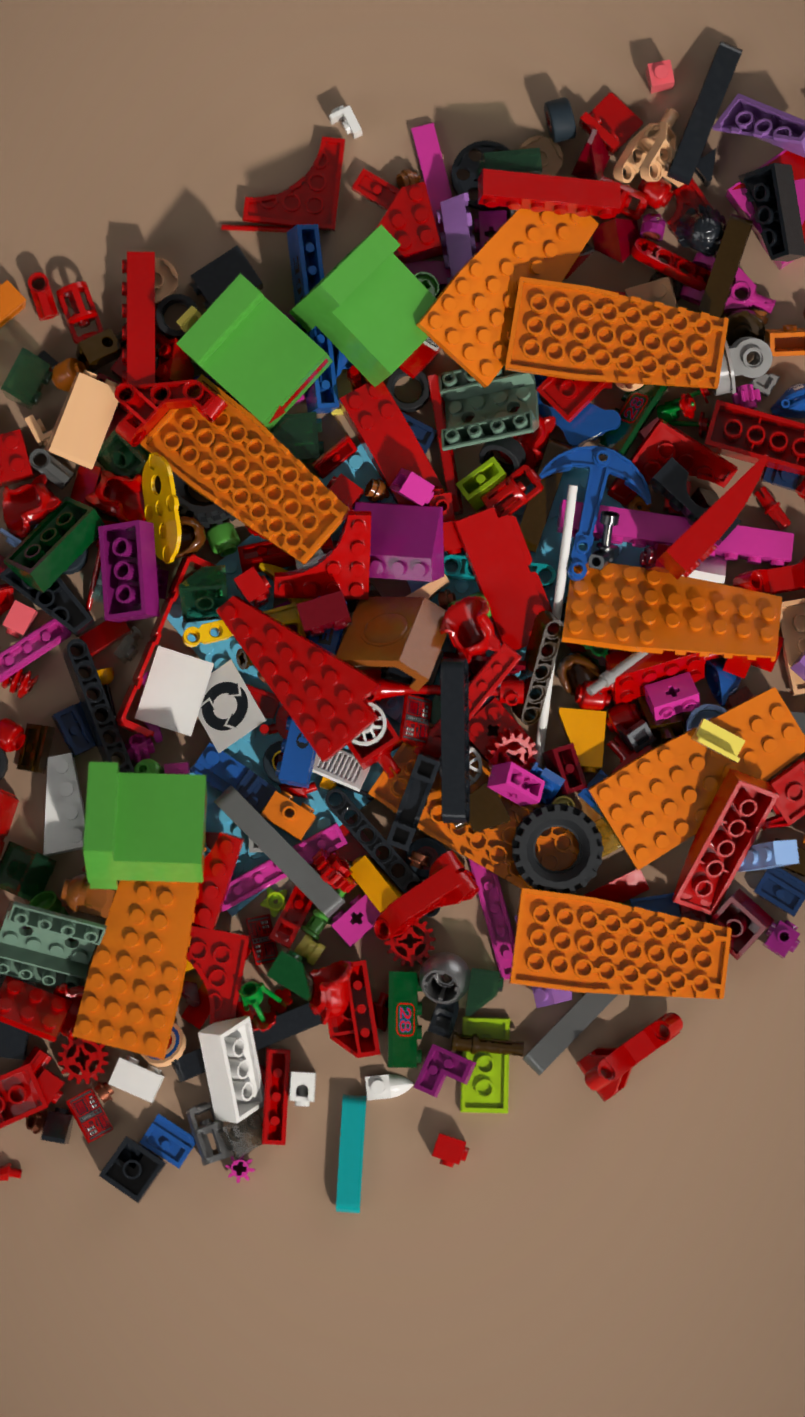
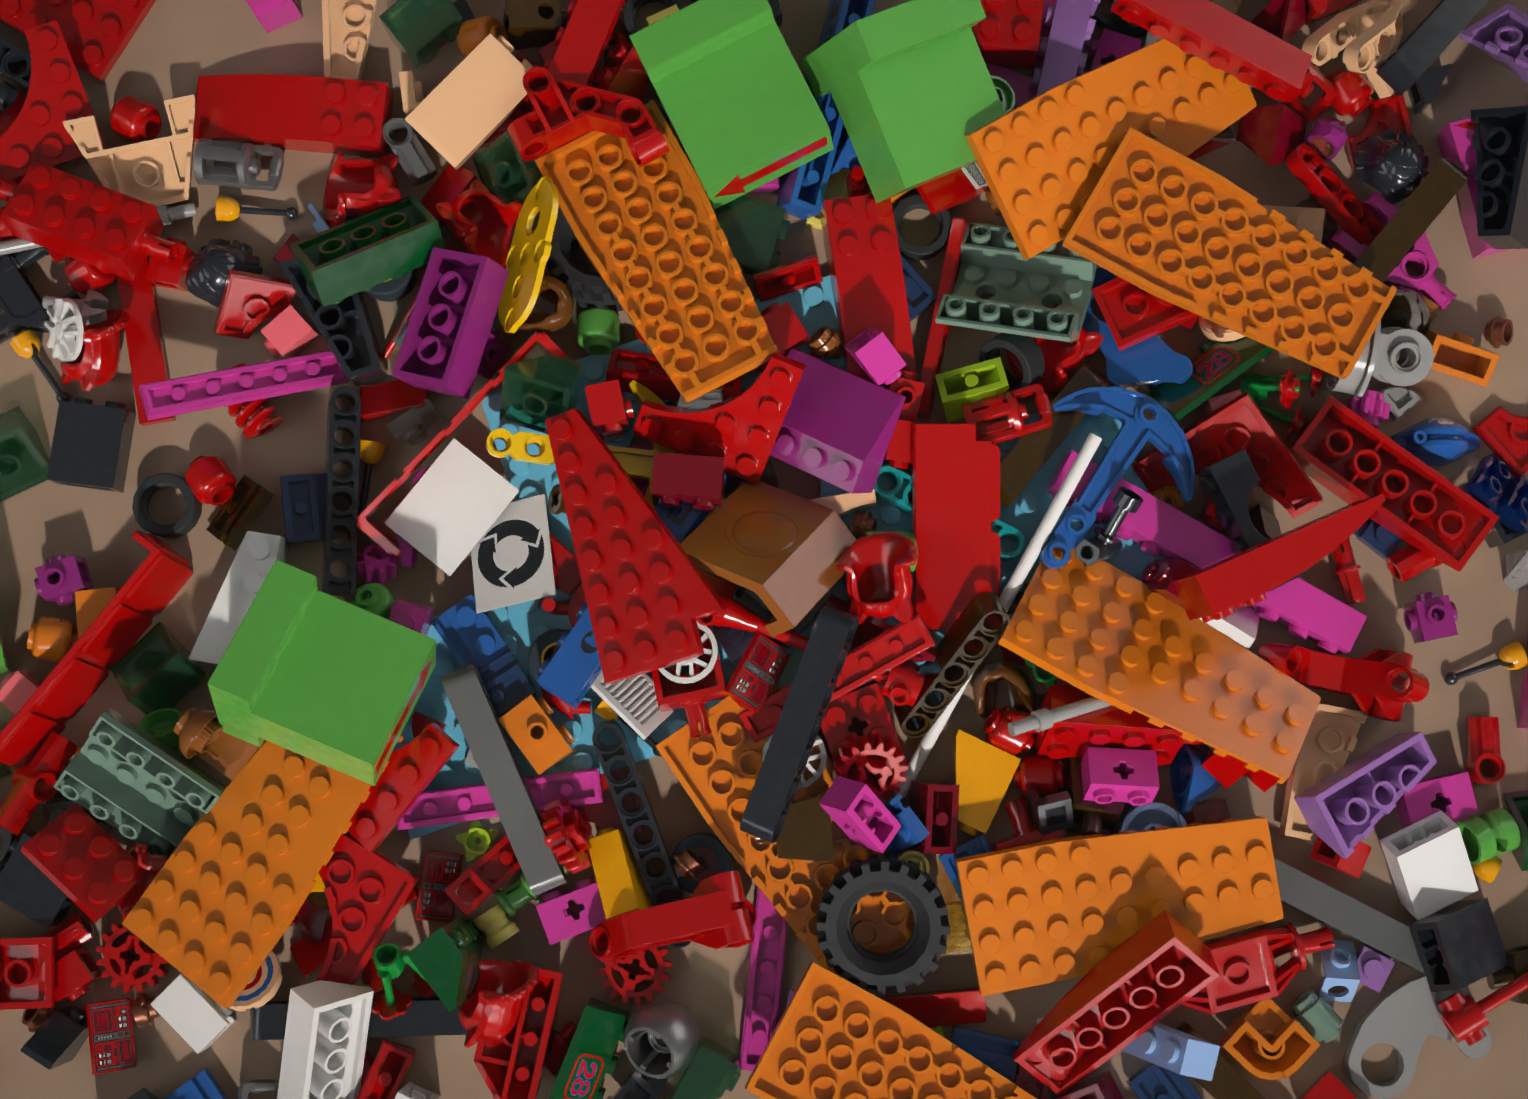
camera: 20 degrees right, 0 degrees up
black arch [386,751,441,851] -> none
light yellow panel [692,718,745,763] -> none

